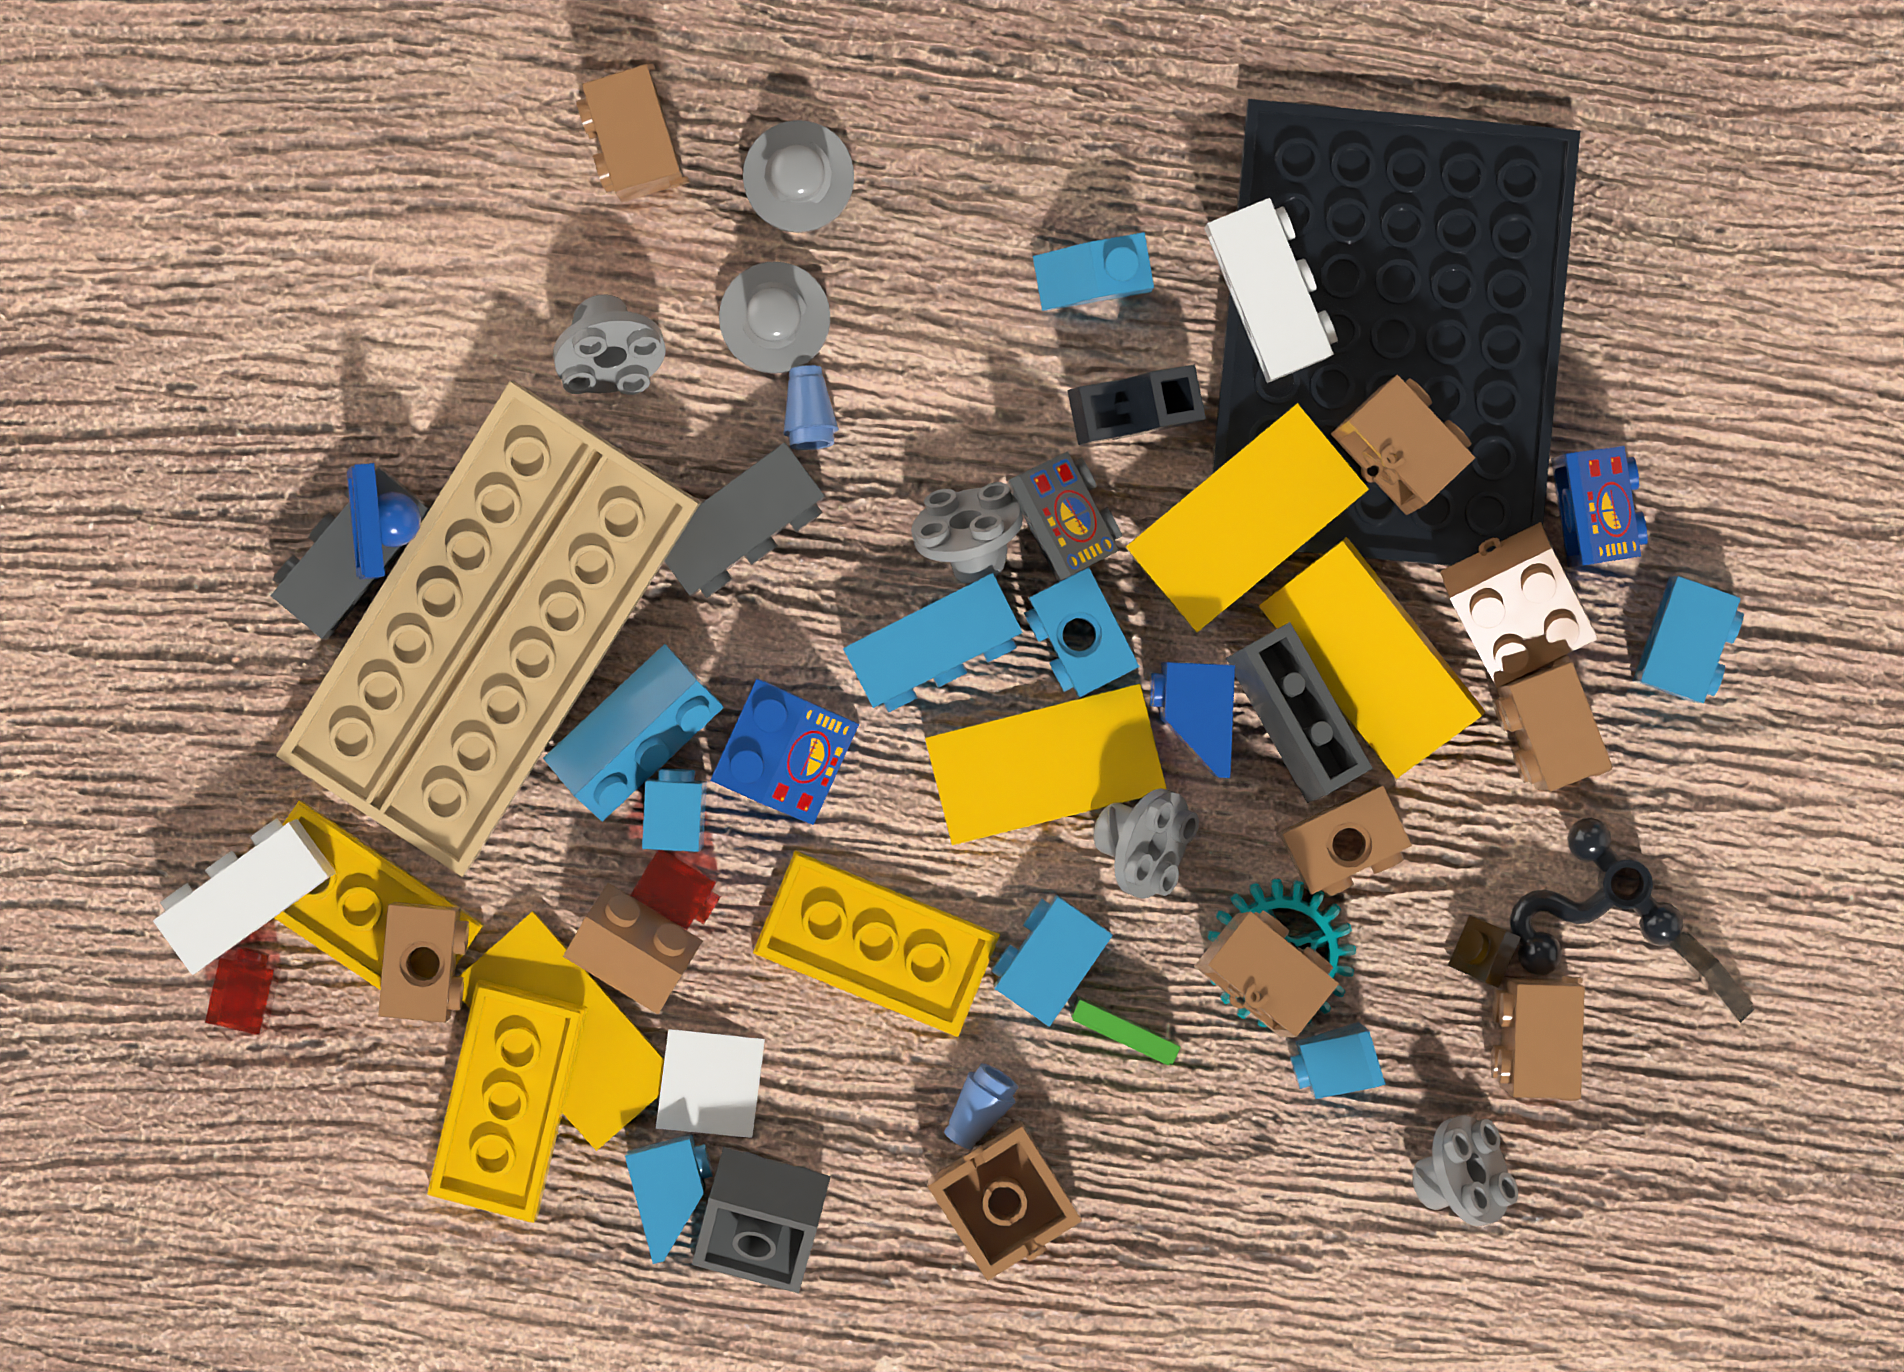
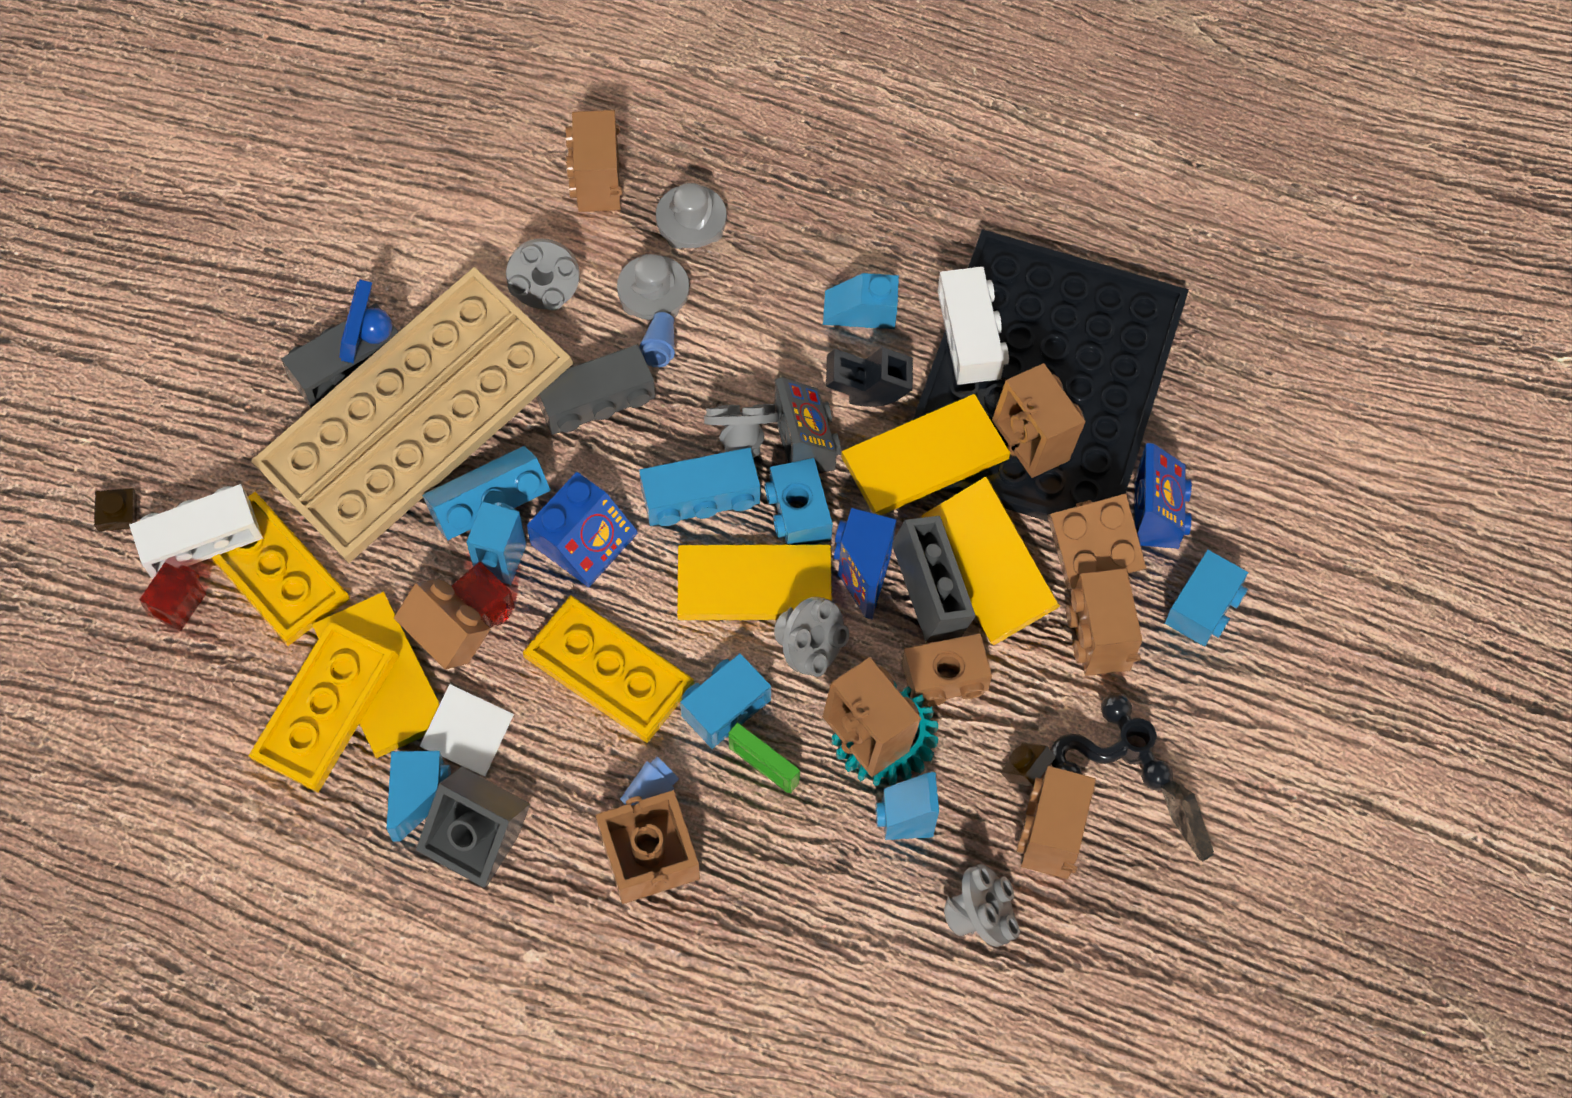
camera: 10 degrees right, 25 degrees down
medium nougat brick [378,902,469,1023] -> none
none -> dark brown plate [94,488,137,532]

